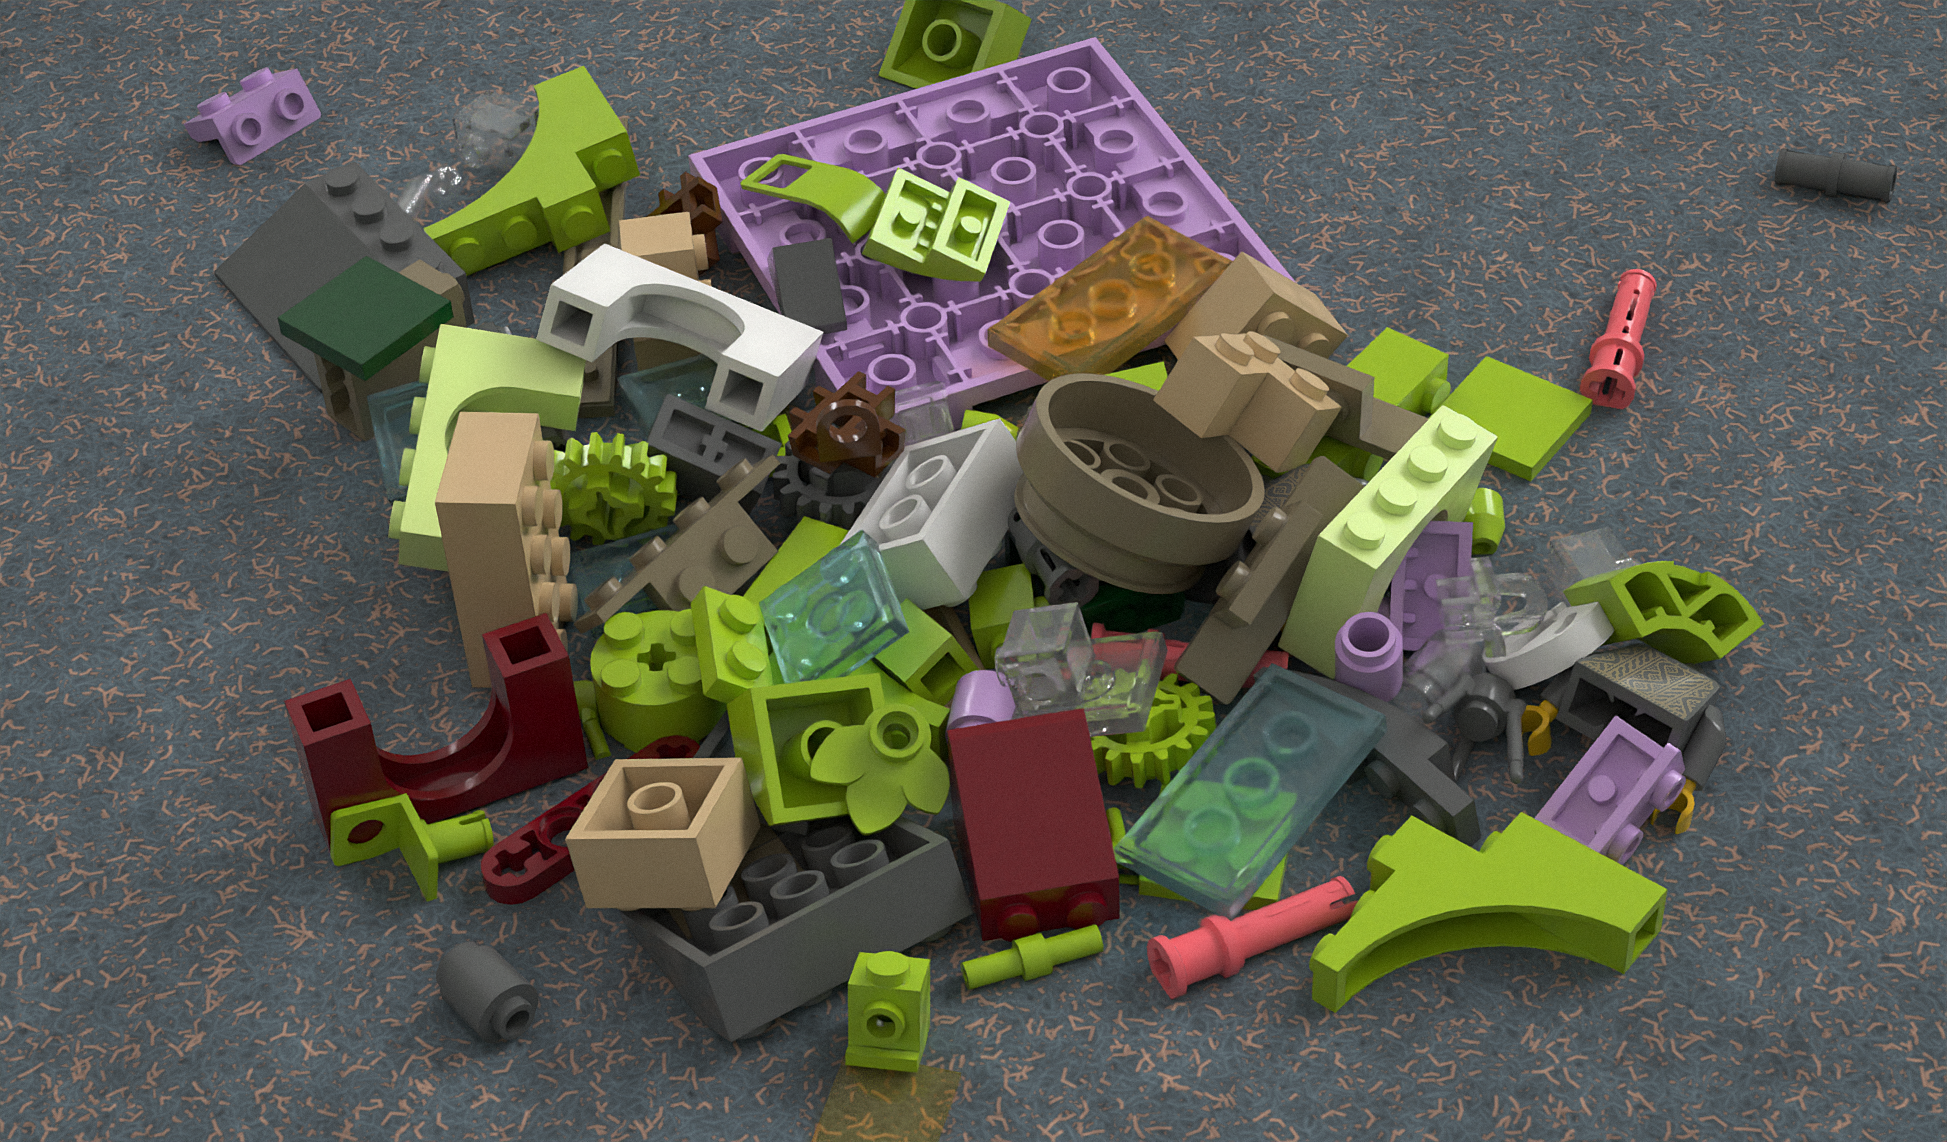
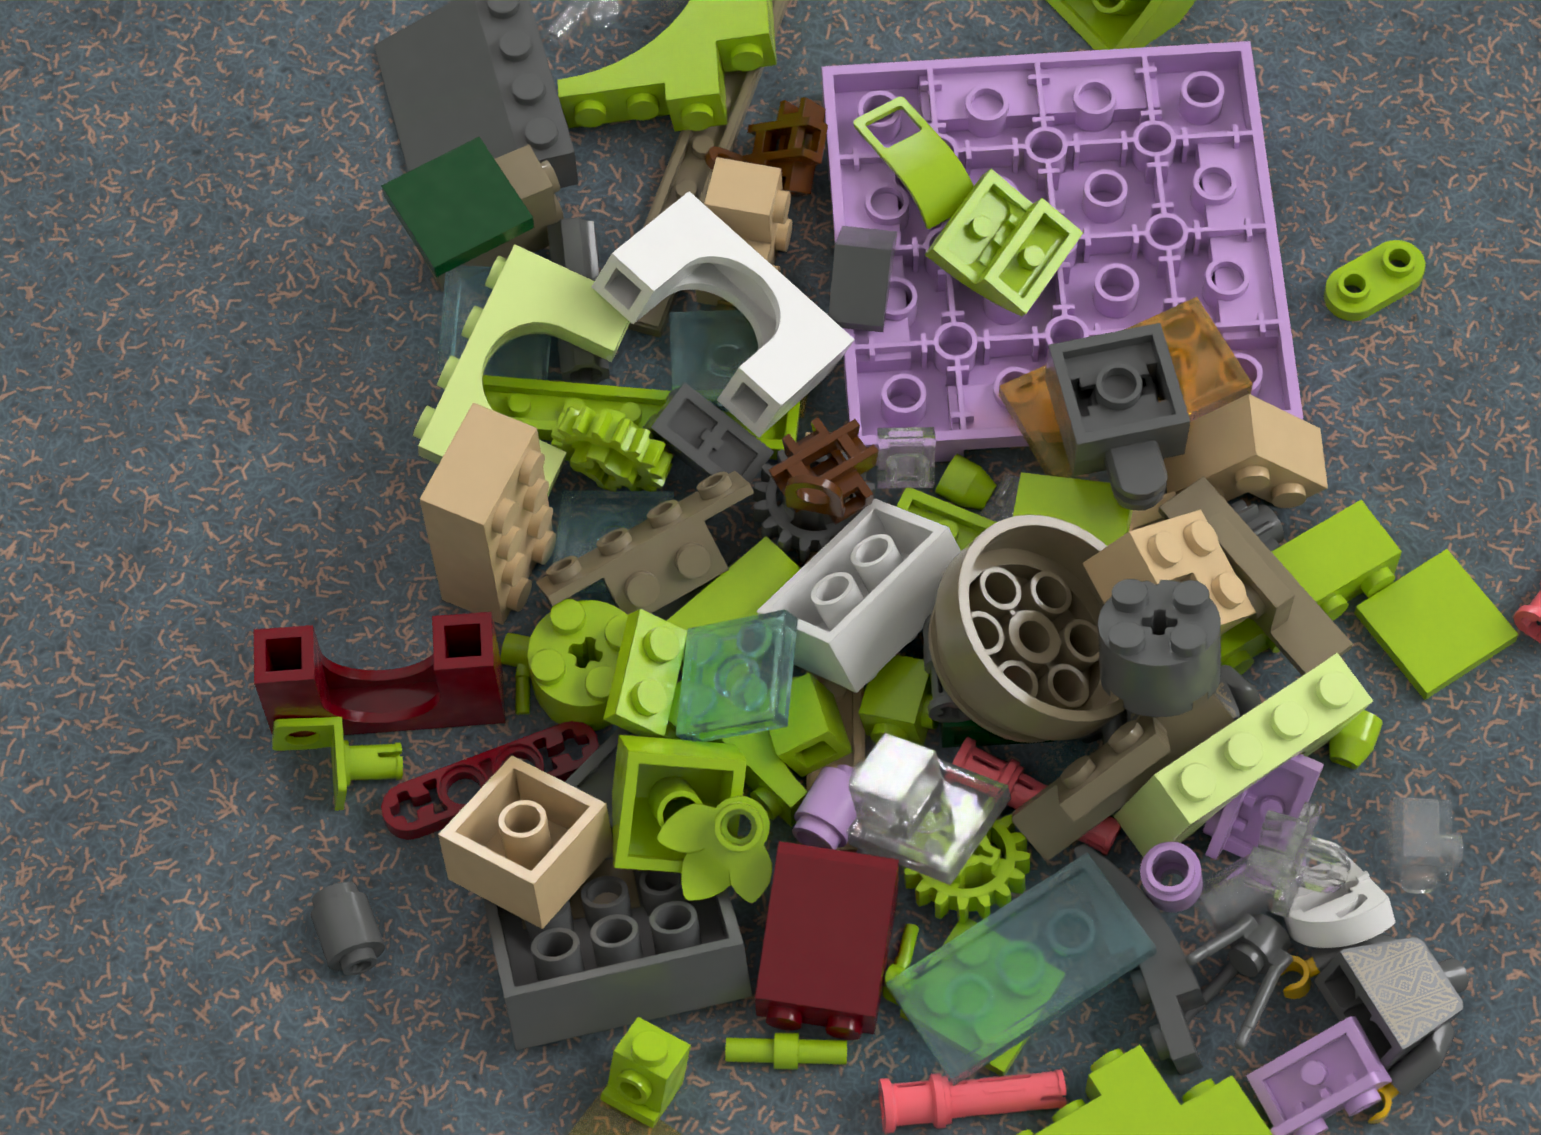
camera: 20 degrees right, 20 degrees up
lime brick [1563,561,1764,664] -> none
none -> dark grey brick [1045,323,1191,511]
none -> dark grey brick [1098,579,1221,717]
none -> lime plate [1324,240,1426,321]

